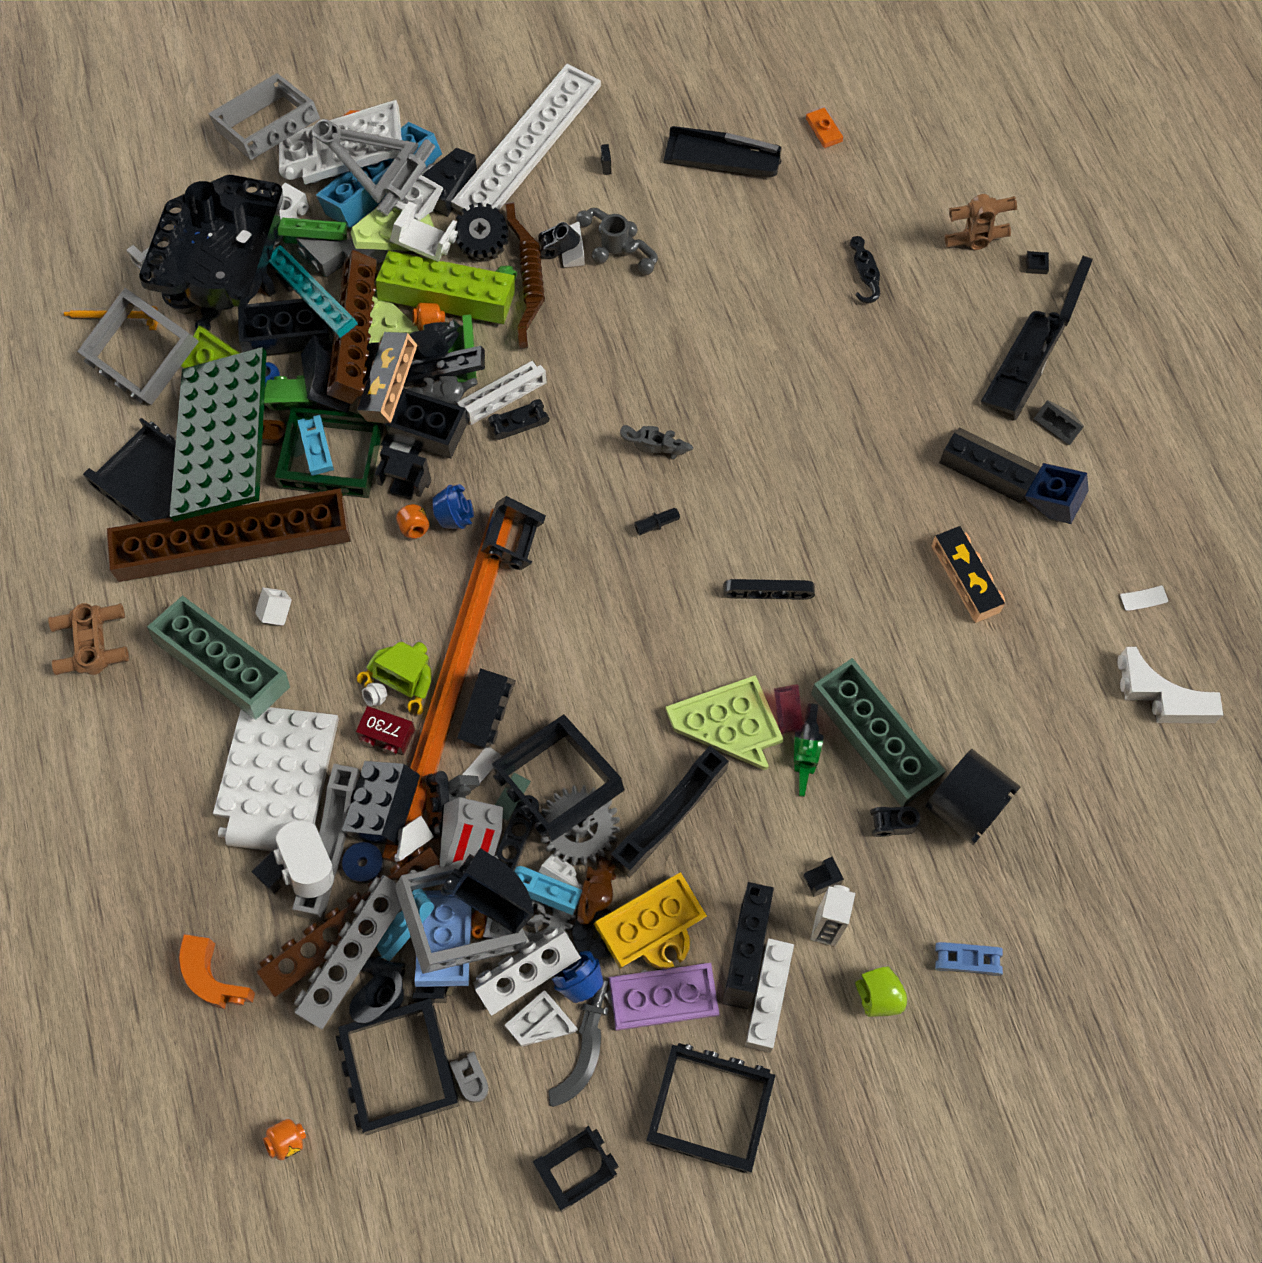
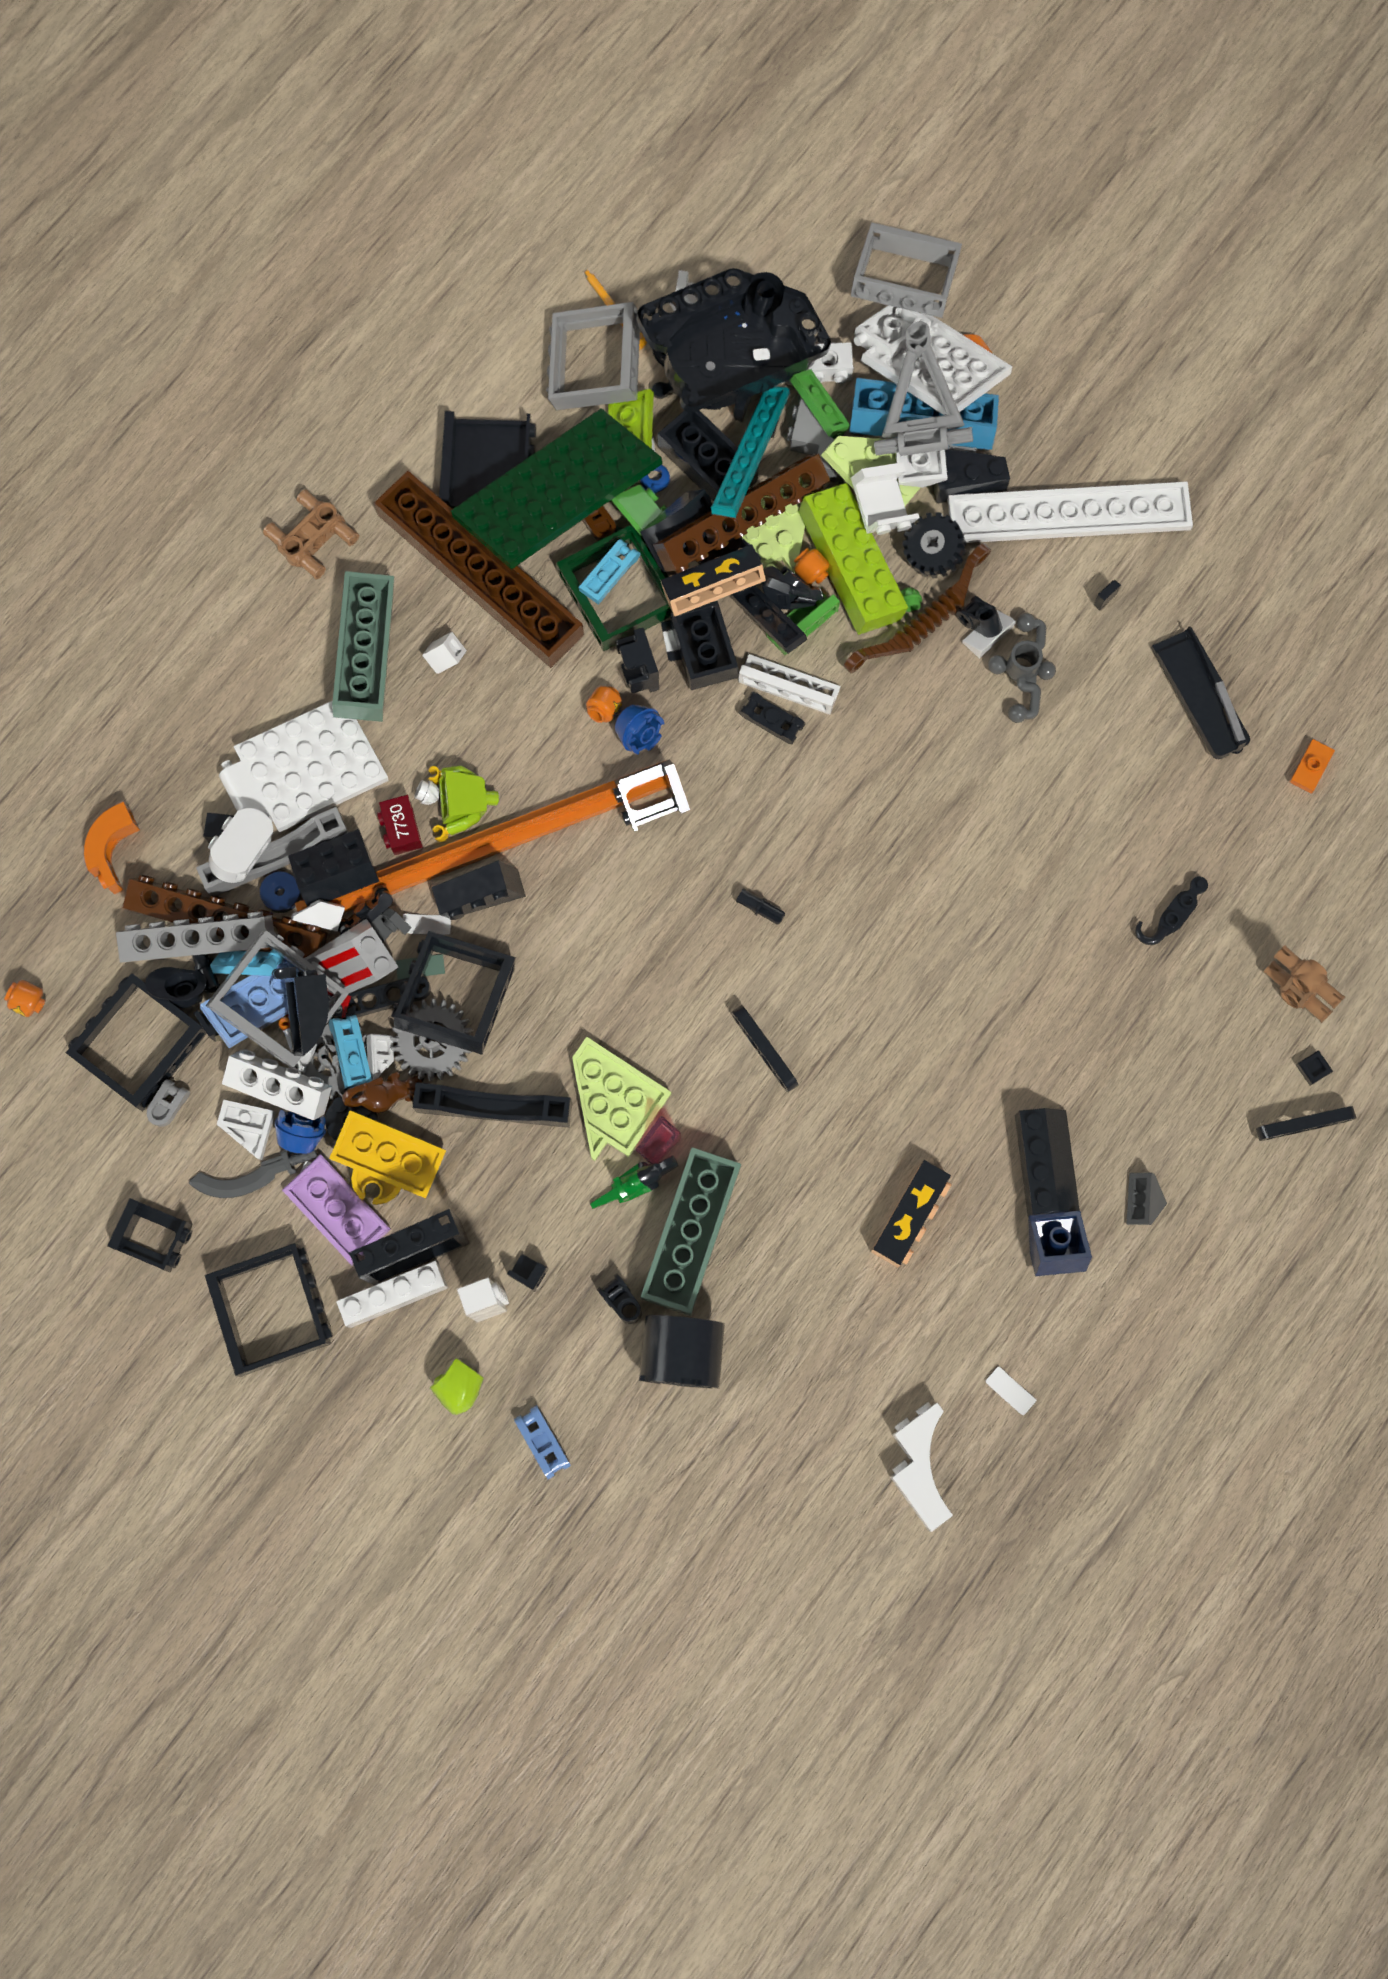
camera: 55 degrees right, 10 degrees up
dark grey animal [408,376,478,404] -> none
dark grey animal [620,425,694,459] -> none
black piece [981,311,1065,420] -> none

